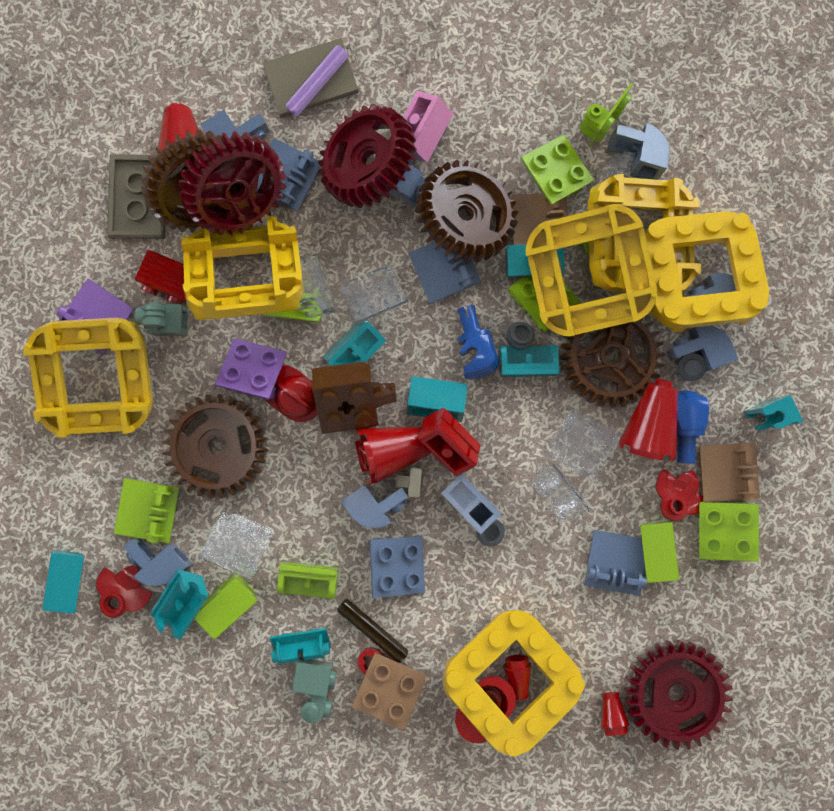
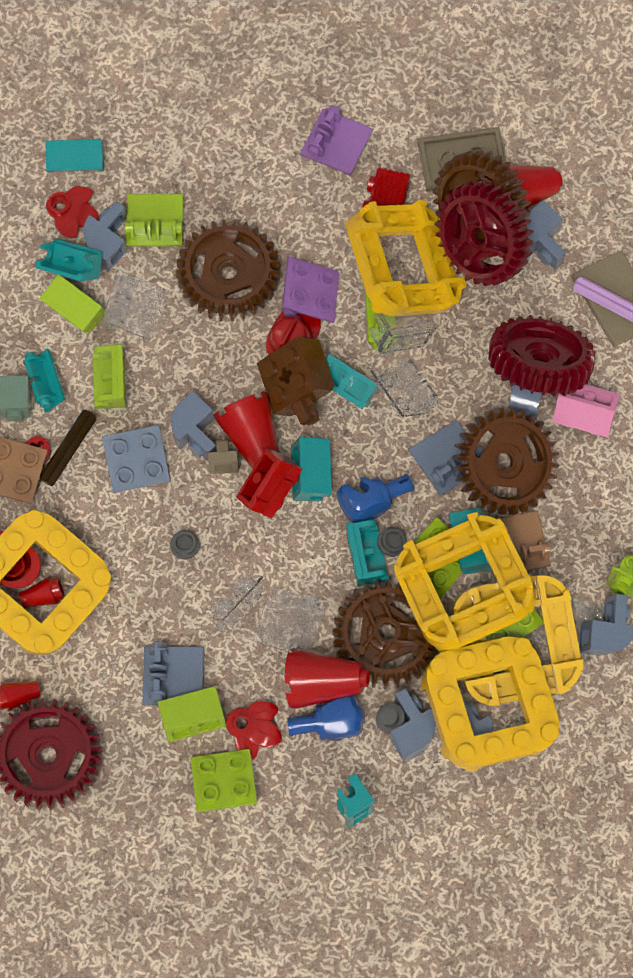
camera: 80 degrees right, 15 degrees down
yellow plate [23,318,153,438] -> none
sand green brick [135,301,188,336] -> none
sand blue hinge [257,138,321,212] -> none
sand blue brick [441,474,502,535] -> none
lime hinge [520,134,594,205] -> none
medium nougat hinge [699,442,760,502] -> none

